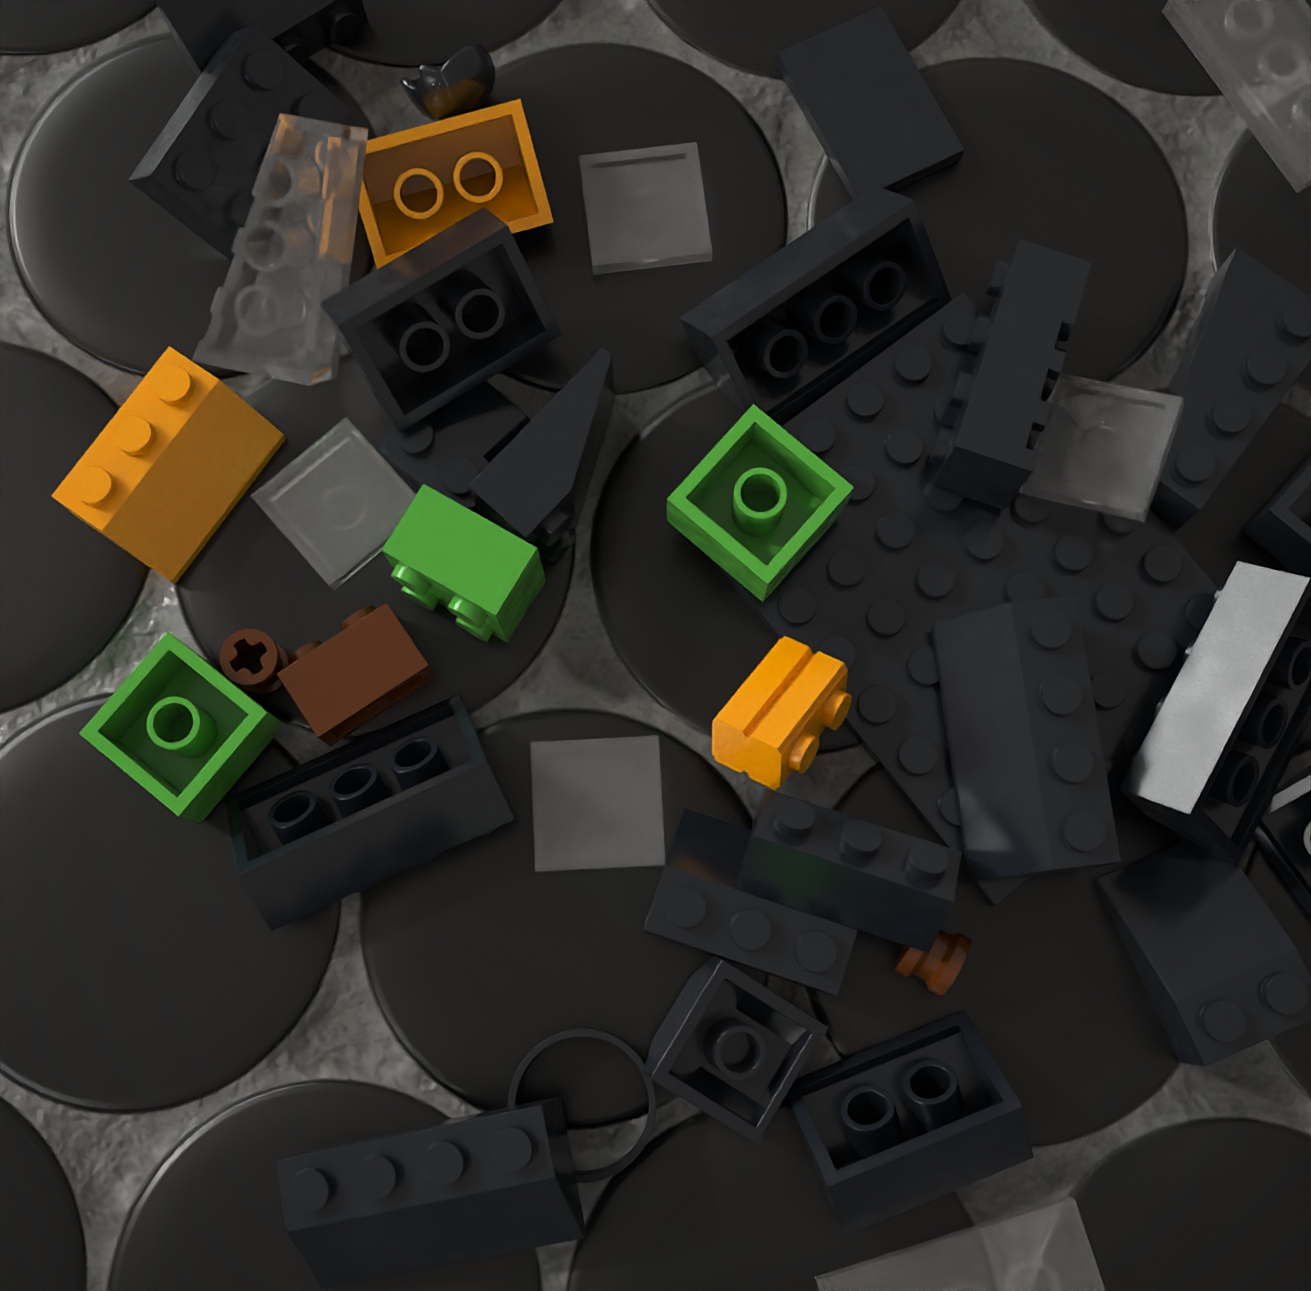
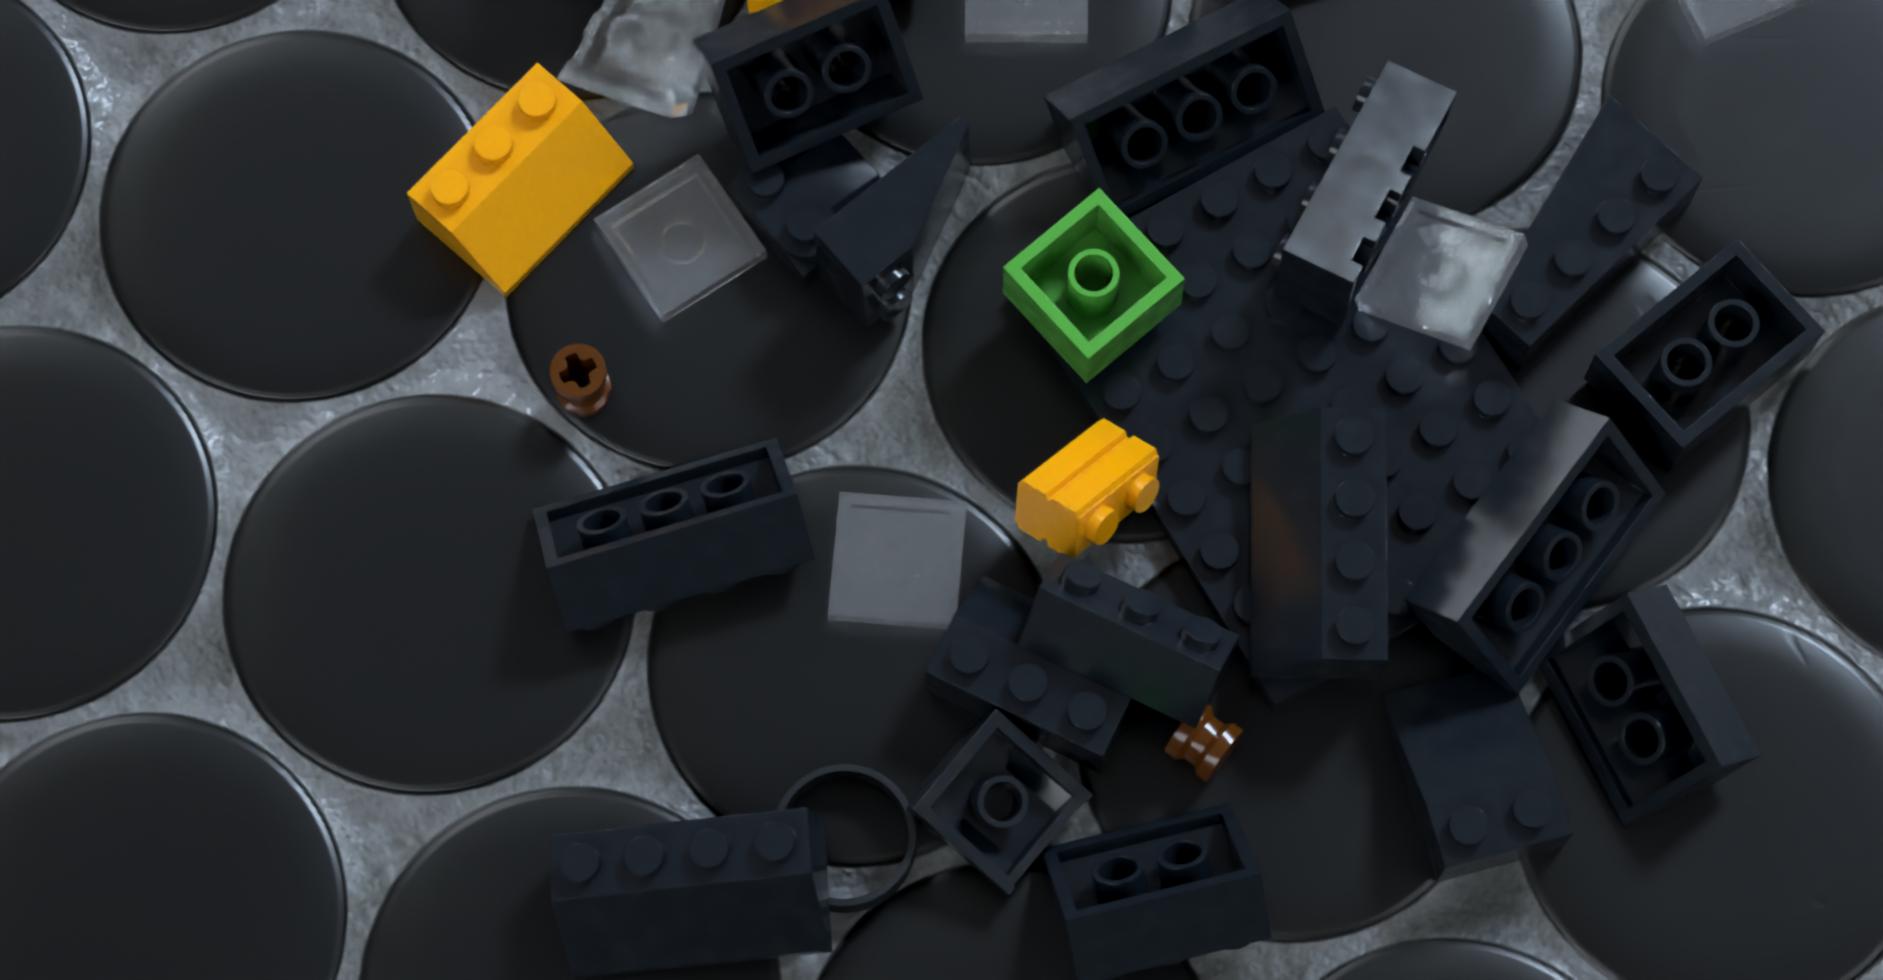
camera: 10 degrees right, 5 degrees down
bright green brick [79,632,285,824] -> none
reddish brown brick [276,602,437,747] -> none
bright green brick [382,484,546,643] -> none

